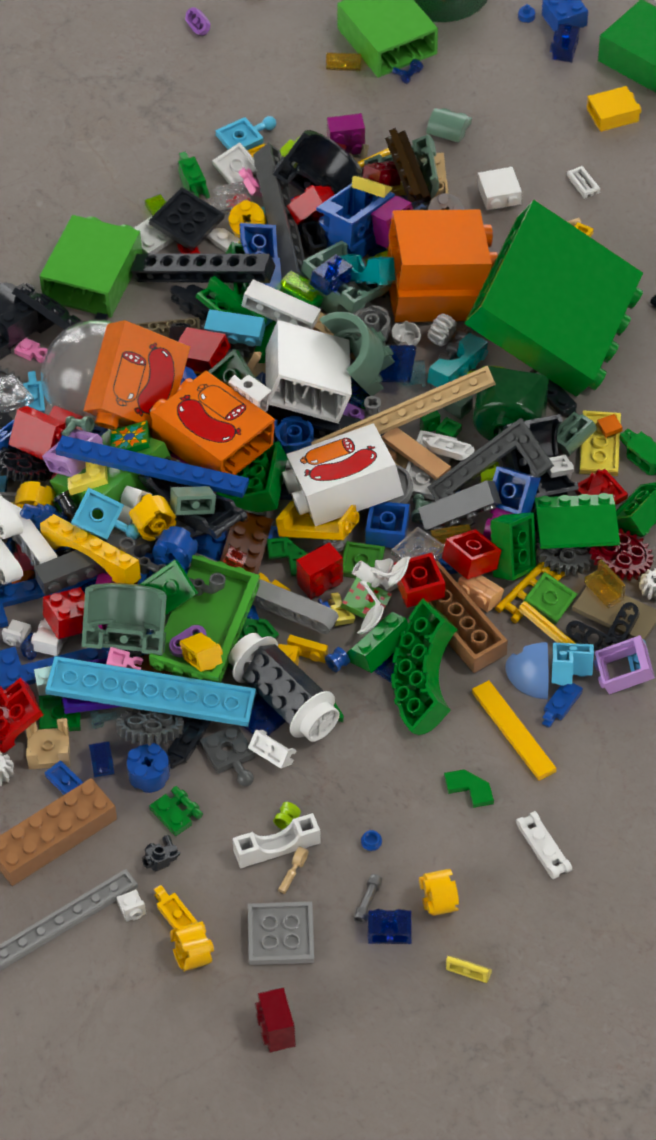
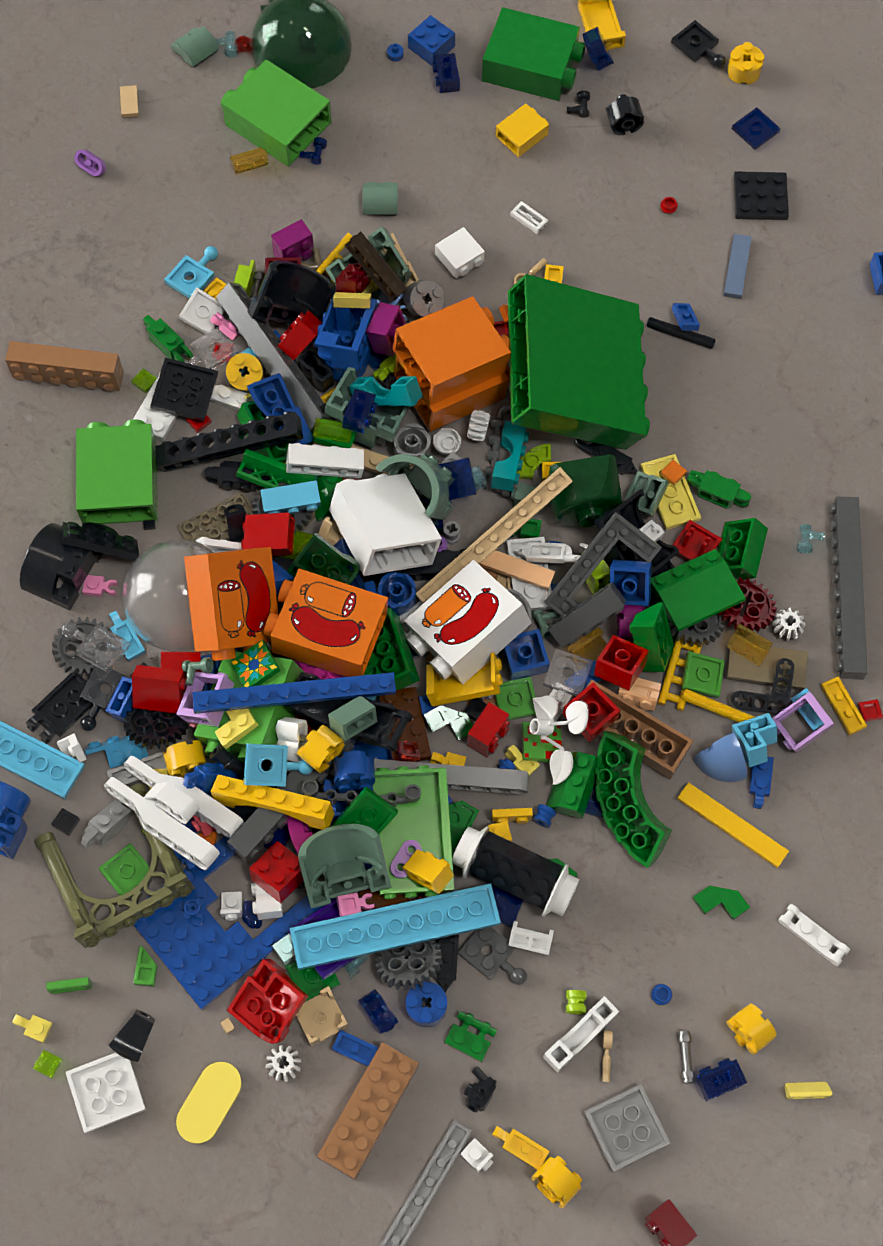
camera: 25 degrees left, 15 degrees up
white torso [228,375,271,412] -> none
none -> medium nougat brick [5,341,124,391]

